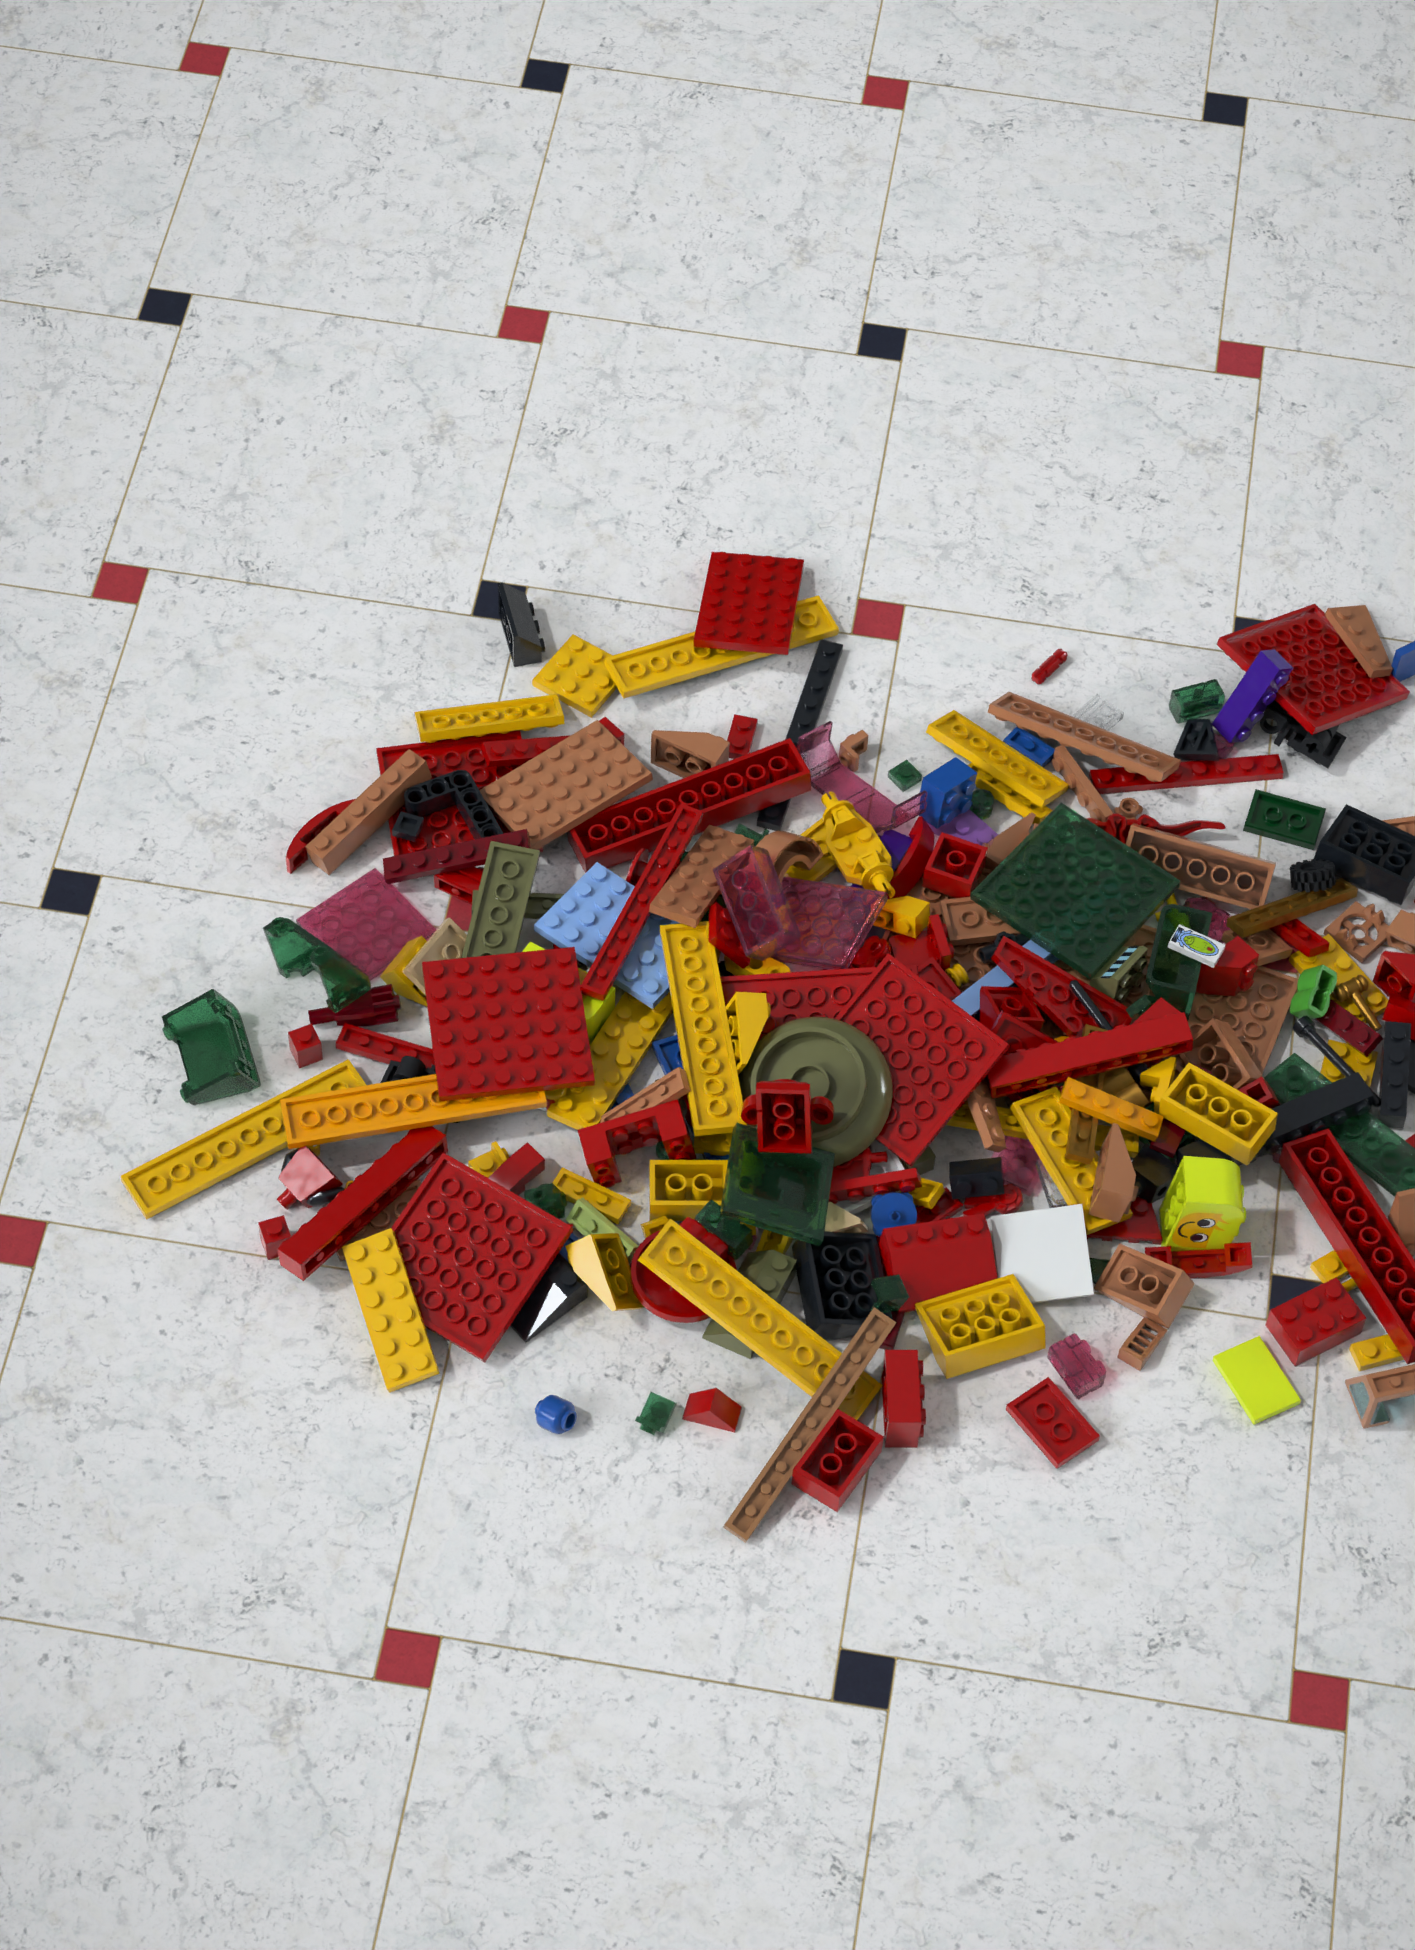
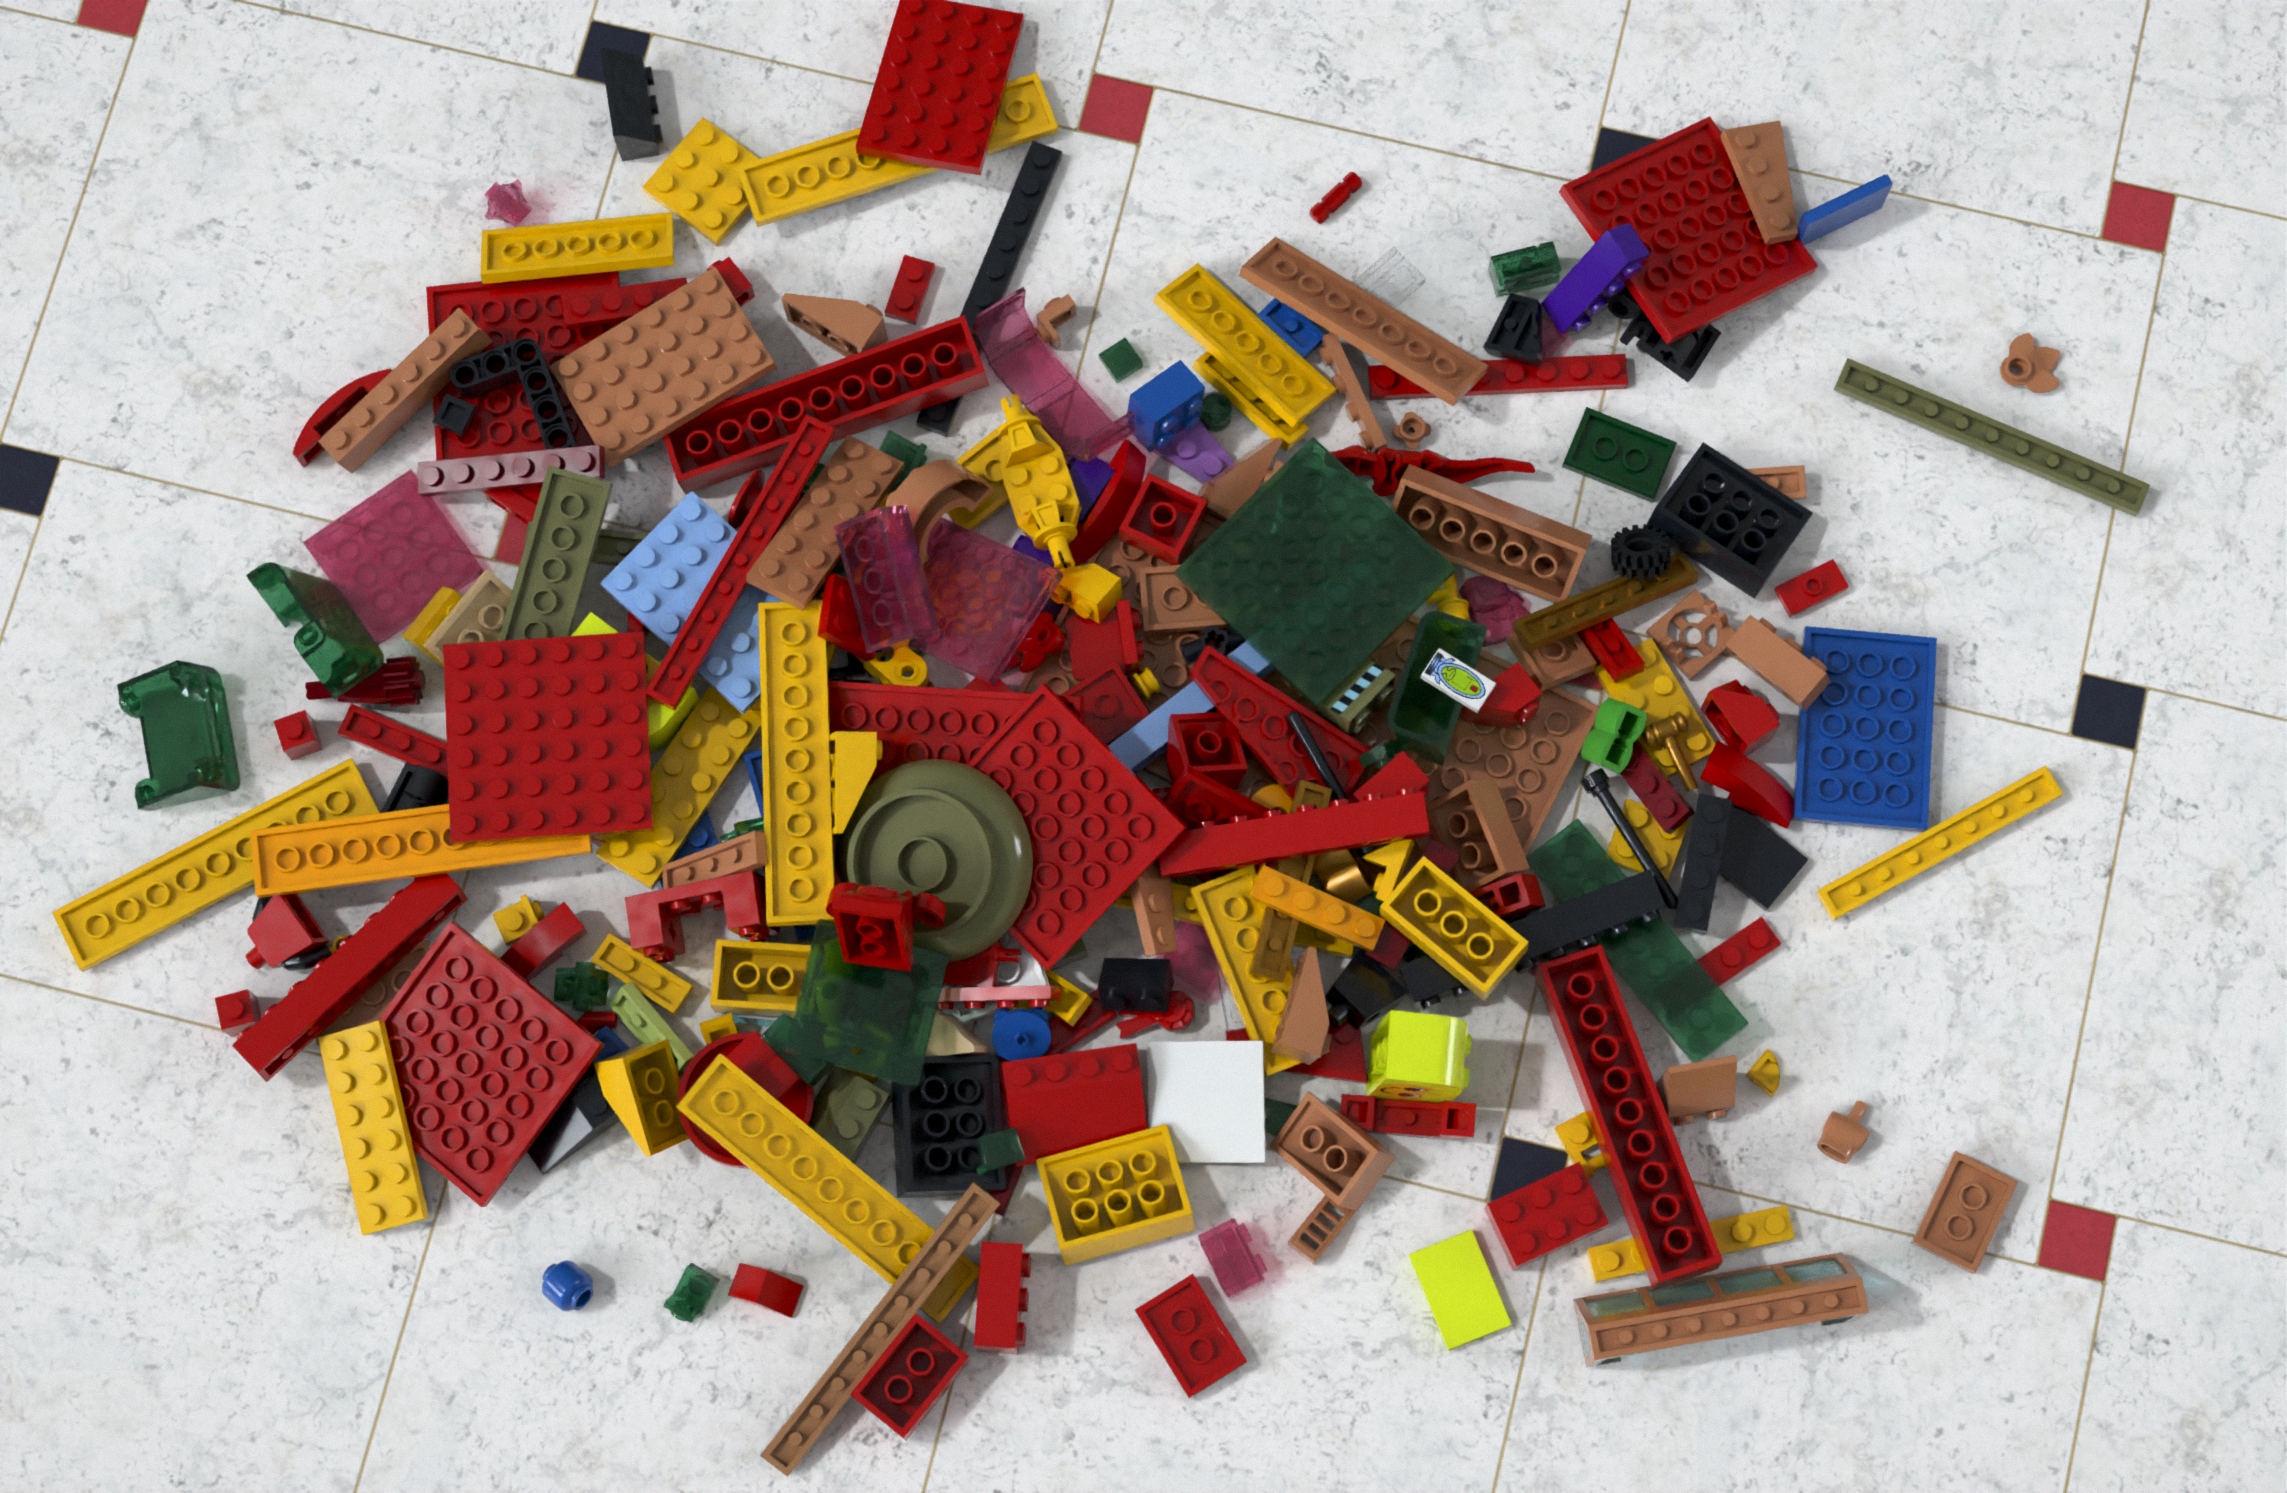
camera: 10 degrees right, 20 degrees up
none -> clear pink rock [484,179,532,227]

